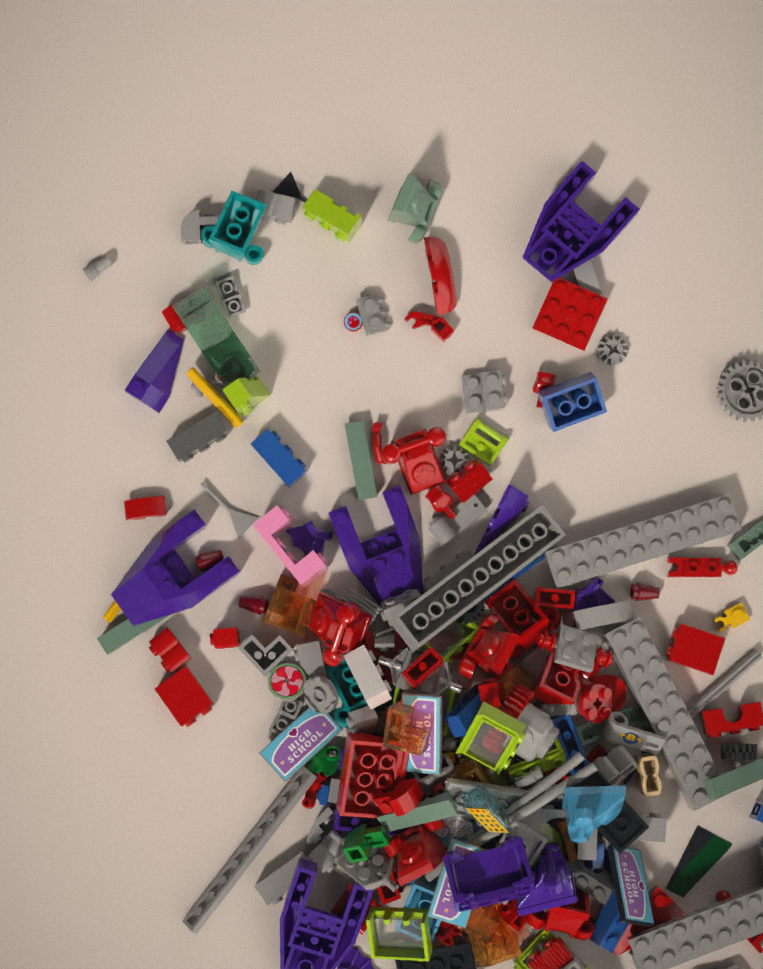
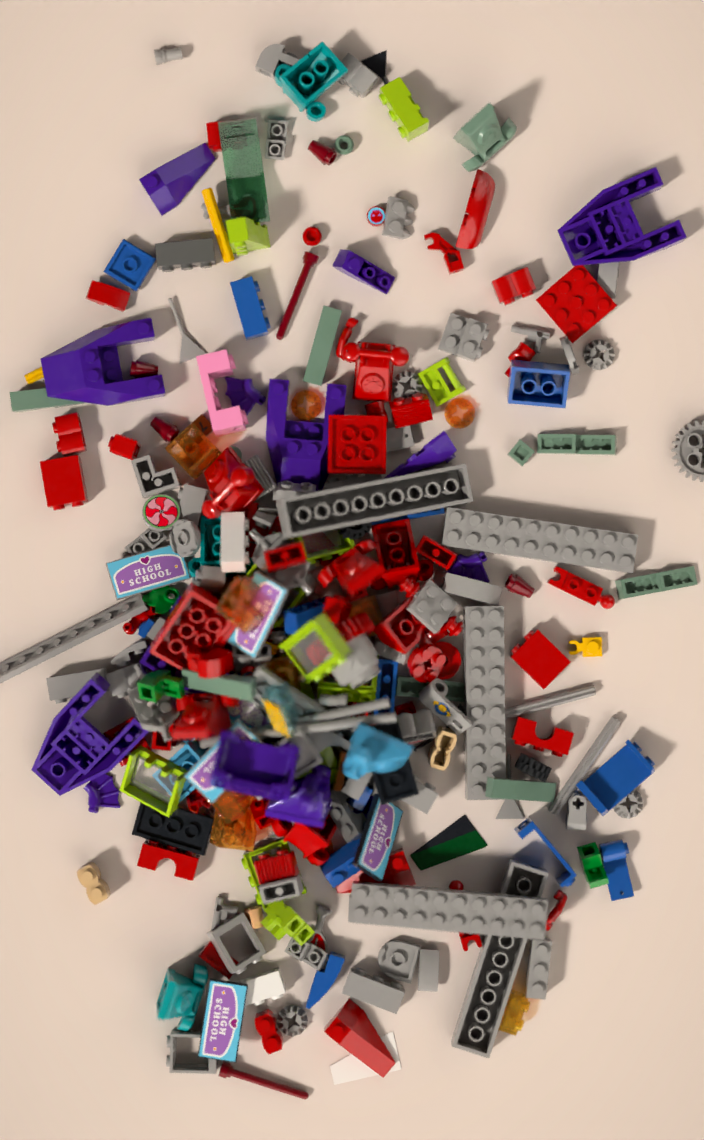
camera: 25 degrees right, 5 degrees up
none -> blue plate [103,239,157,292]
none -> dark red piece [276,251,319,340]
none -> clear orange gear [291,390,322,421]
none -> red plate [303,227,322,246]
none -> dark red cone [308,140,337,166]
none -> red plate [327,415,387,474]
none -> dark purple slope [332,249,395,294]
none -> sand green plate [335,135,354,155]
none -> clear orange gear [444,398,475,429]
none -> red brick [491,267,536,306]
none -> light grey piece [496,754,524,819]
none -> sand green plate [507,439,535,466]
none -> light grey hose [511,325,550,353]
none -> sand green slope [537,434,617,455]
none -> light grey tile [560,336,579,375]

